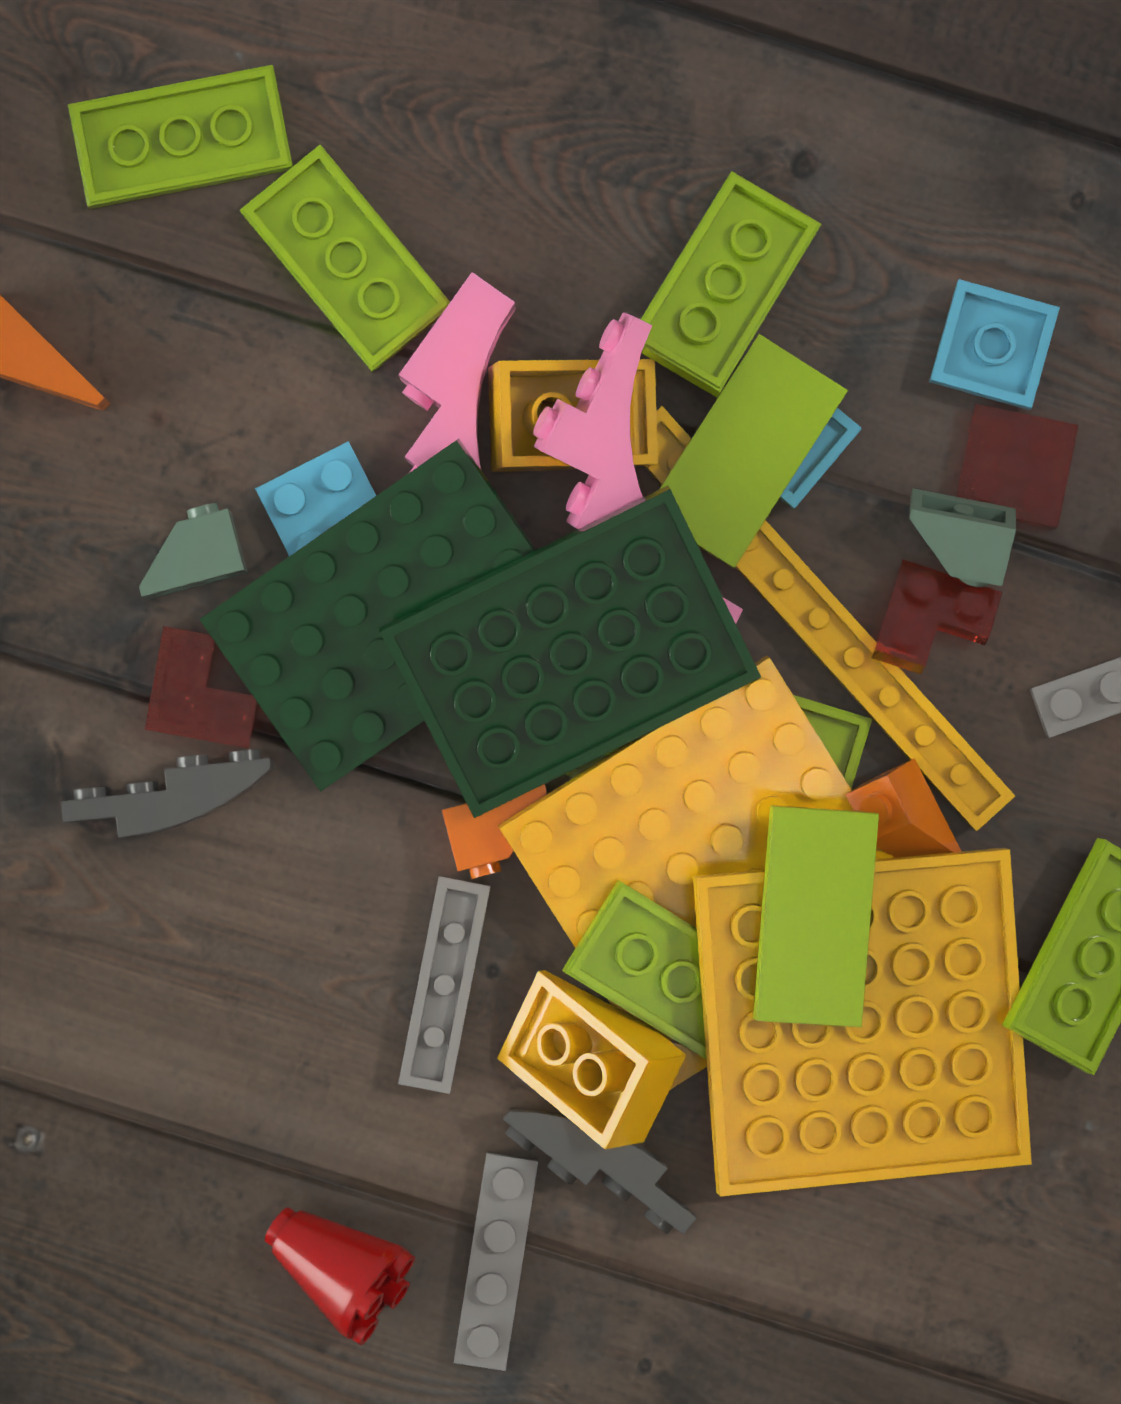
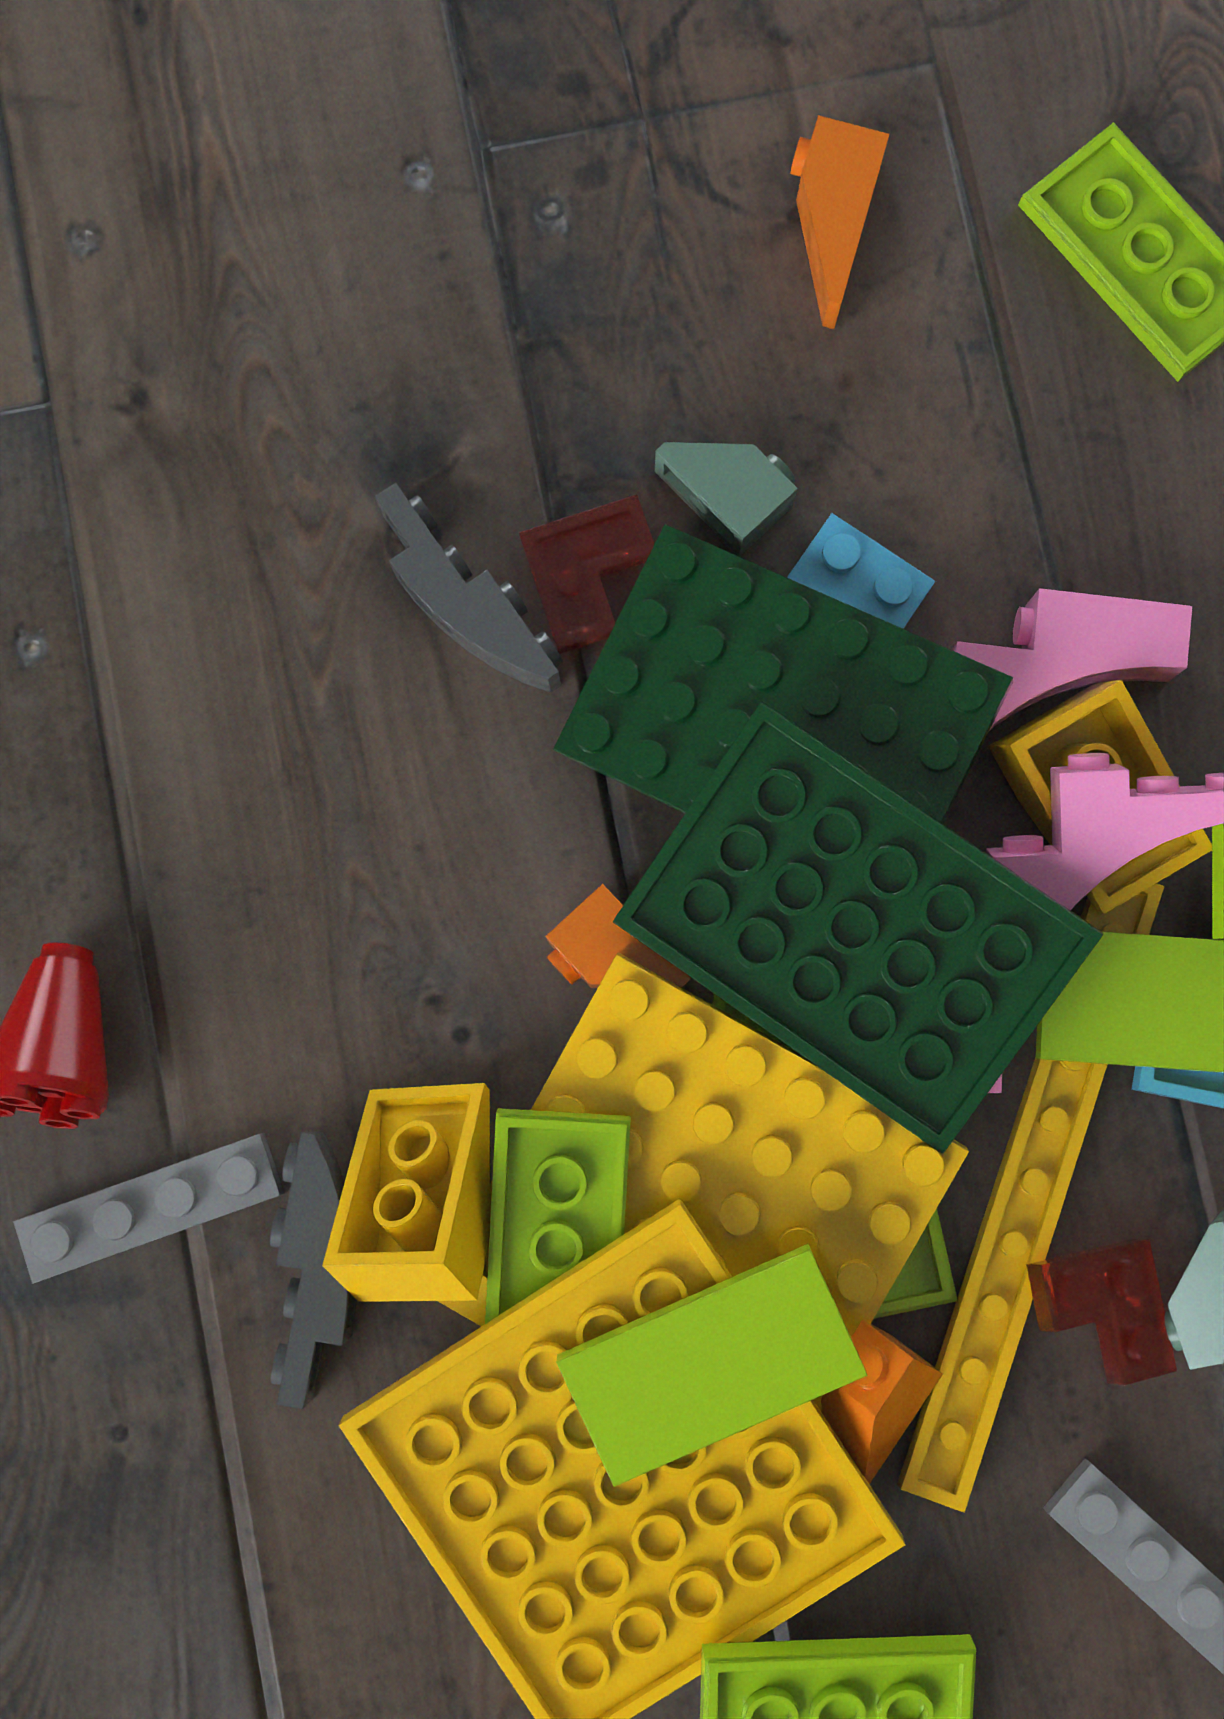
camera: 60 degrees right, 5 degrees down
lime tile [240,145,450,373] -> none
light grey plate [398,876,491,1094] -> none

